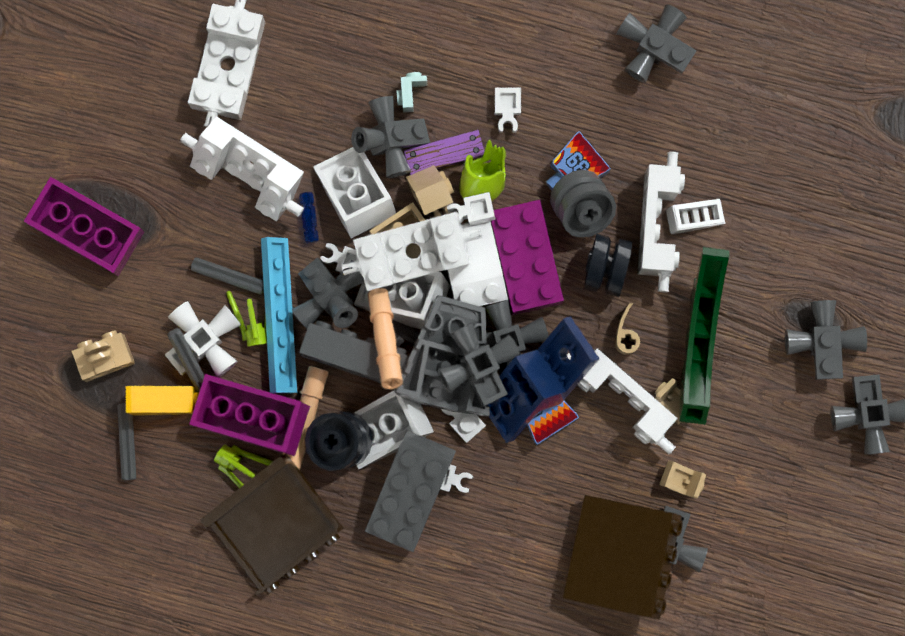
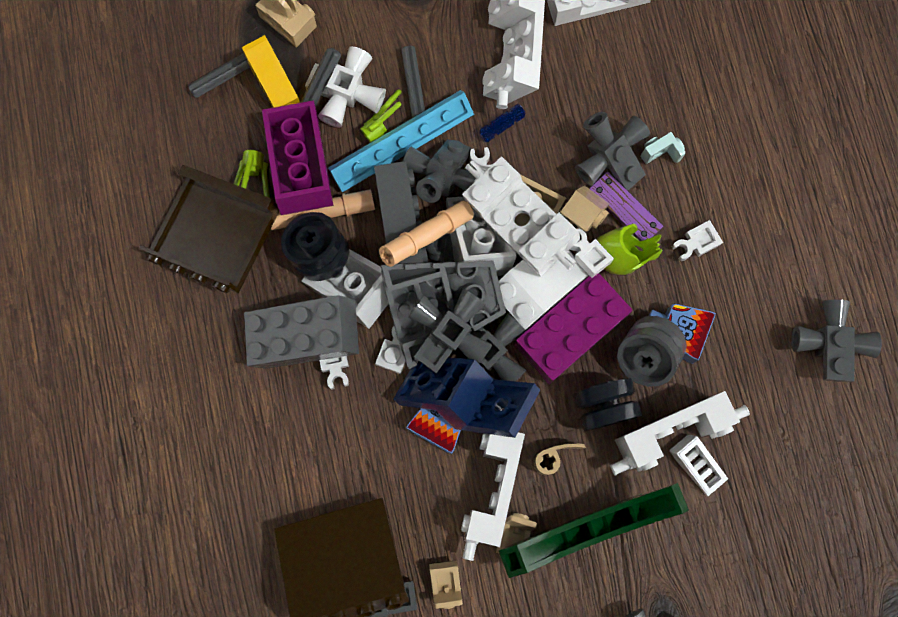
camera: 60 degrees right, 5 degrees down
white slope [313,147,396,238] -> none

